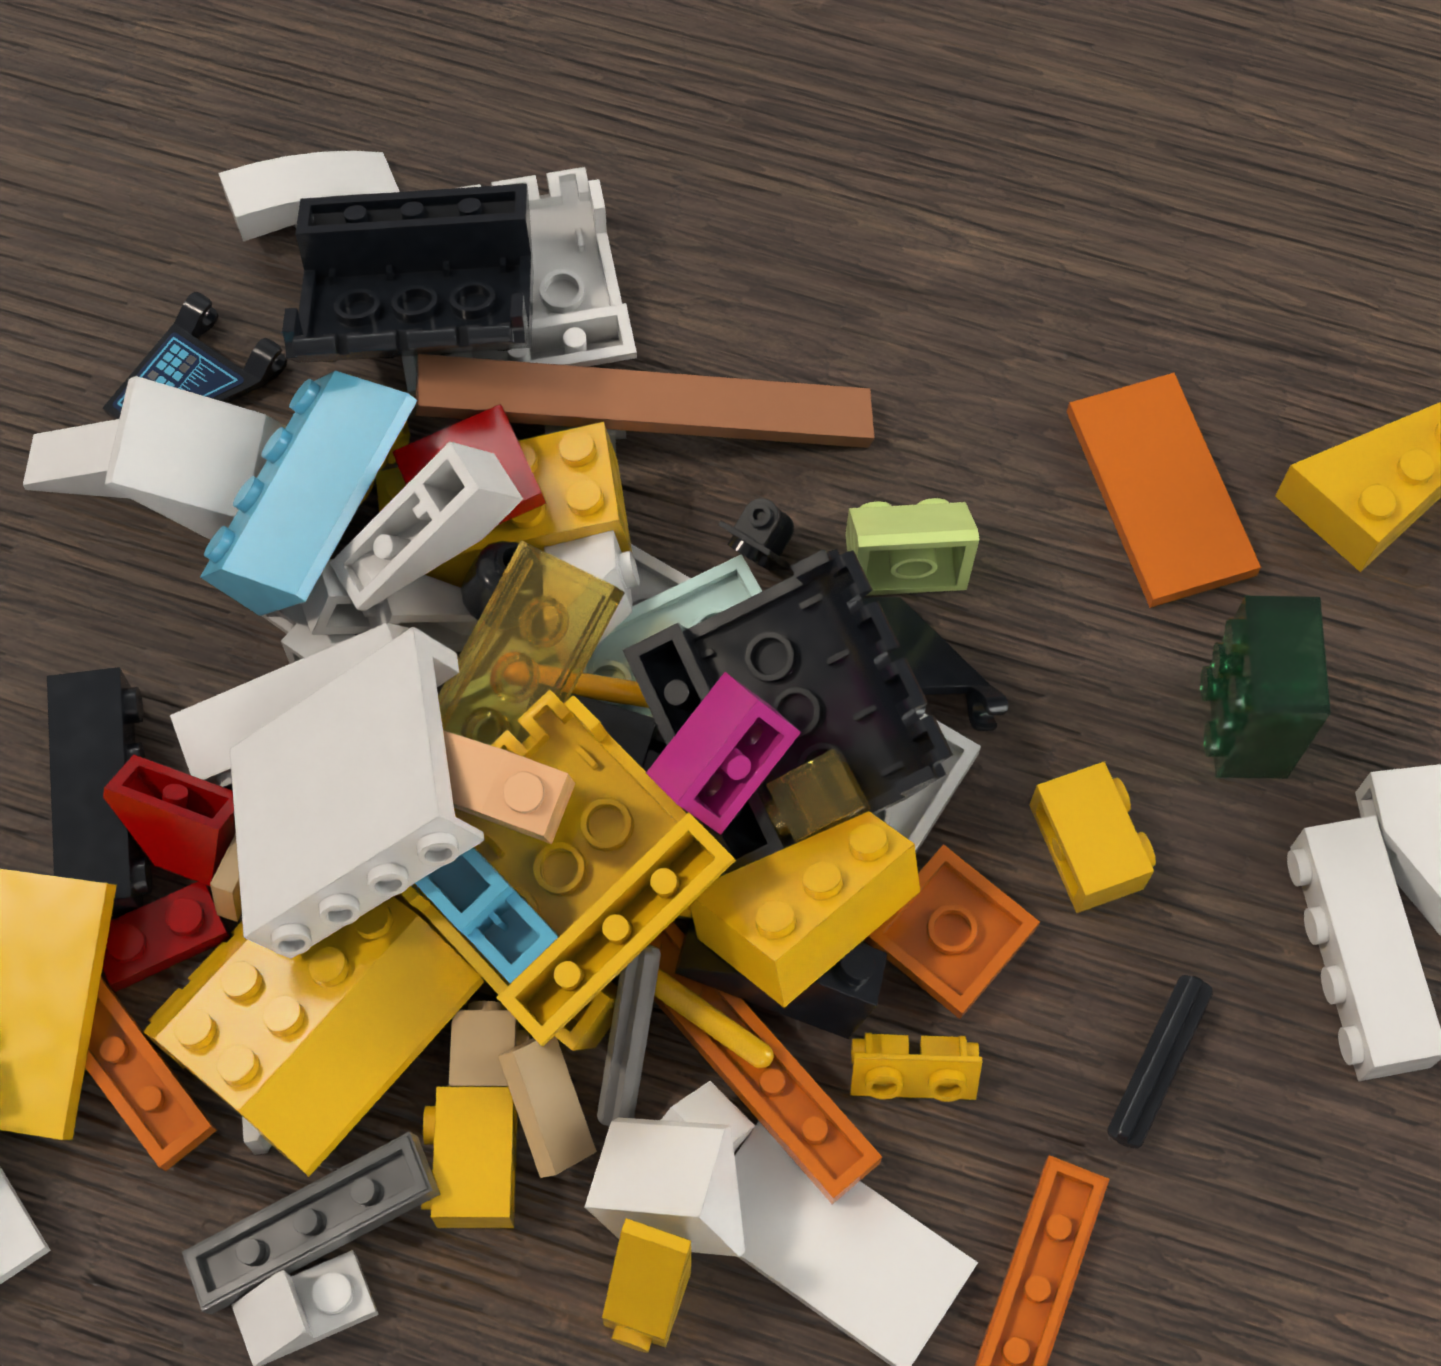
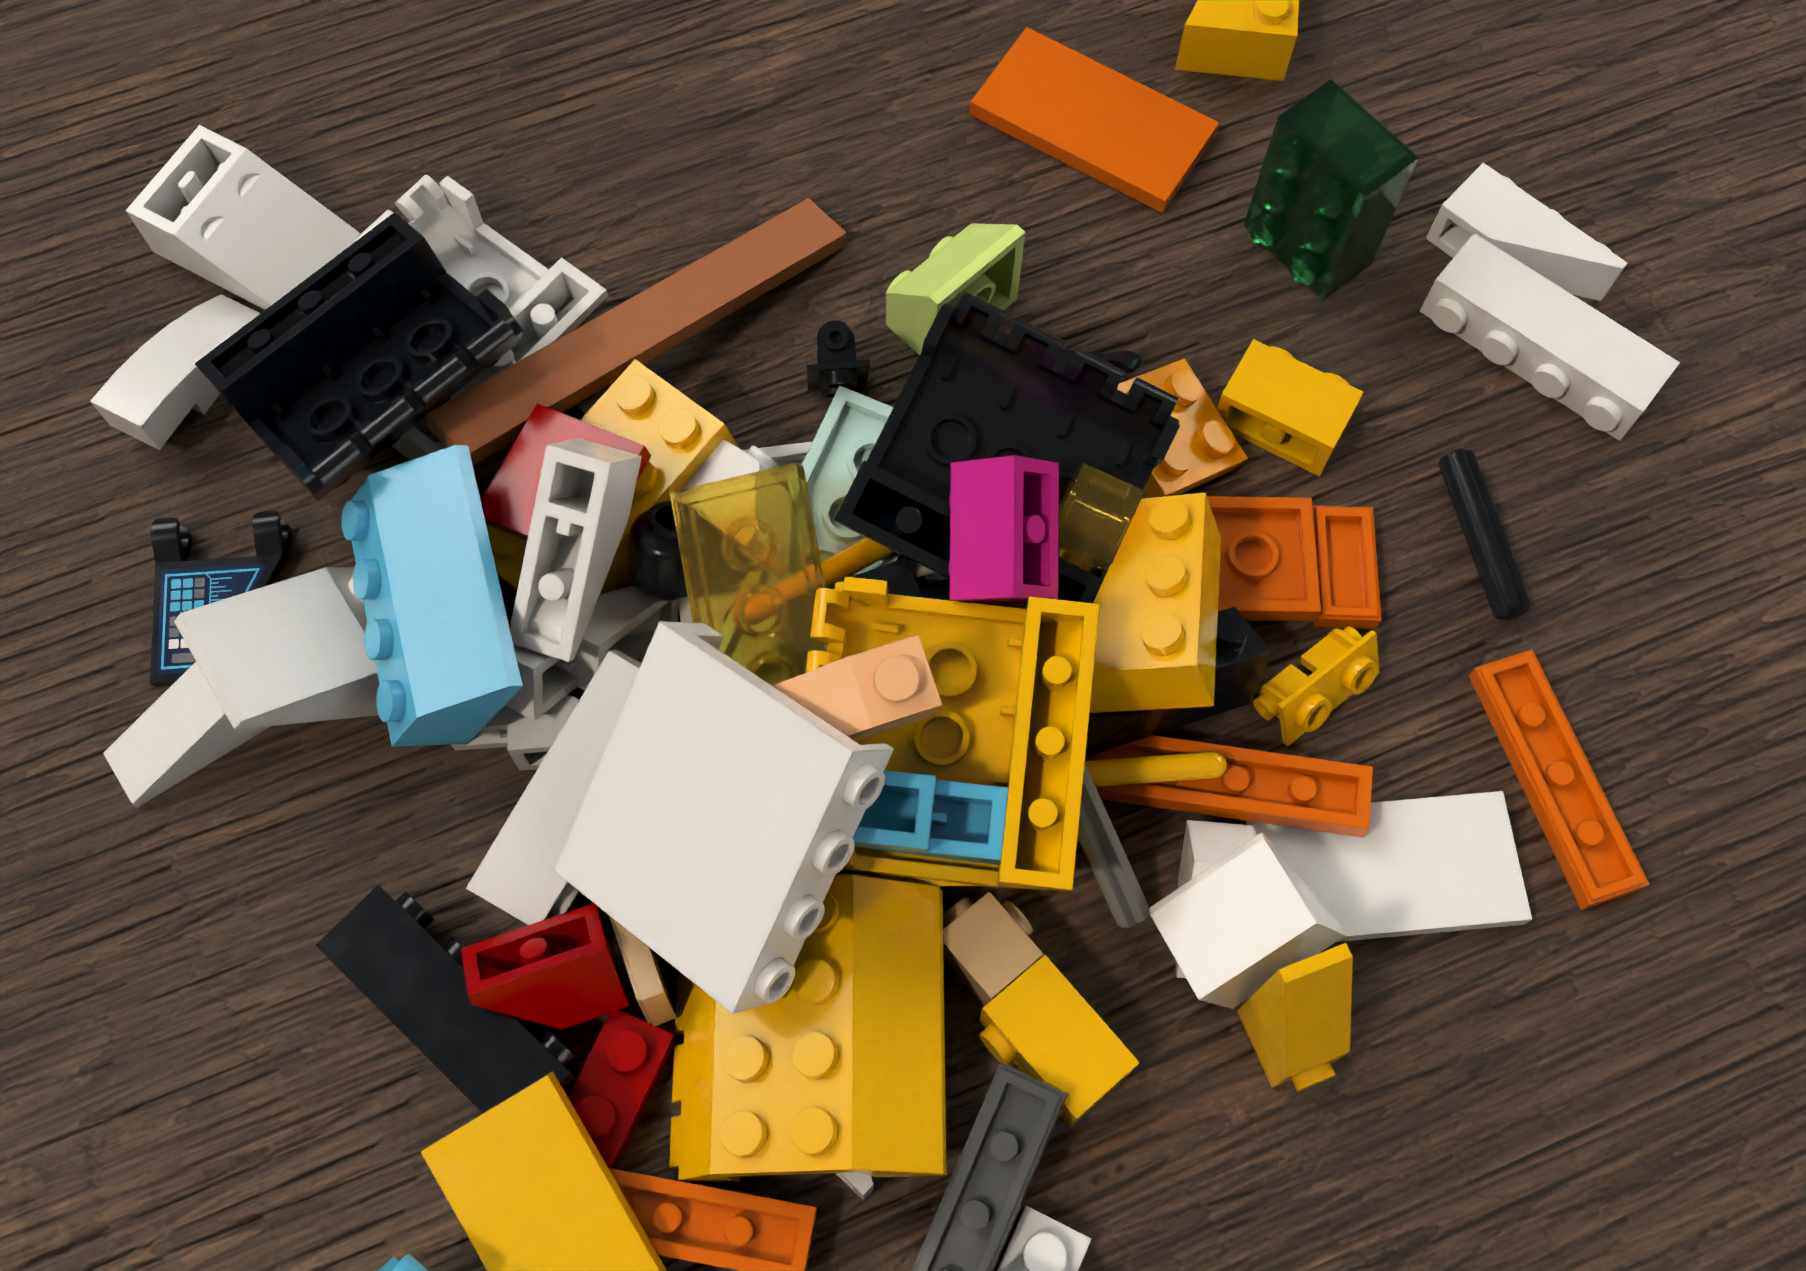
camera: 40 degrees left, 0 degrees up
tan tile [498,1036,597,1178] -> none
none -> white slope [126,125,361,310]
none -> light orange plate [1117,358,1248,498]
none -> orange tile [1312,505,1382,629]

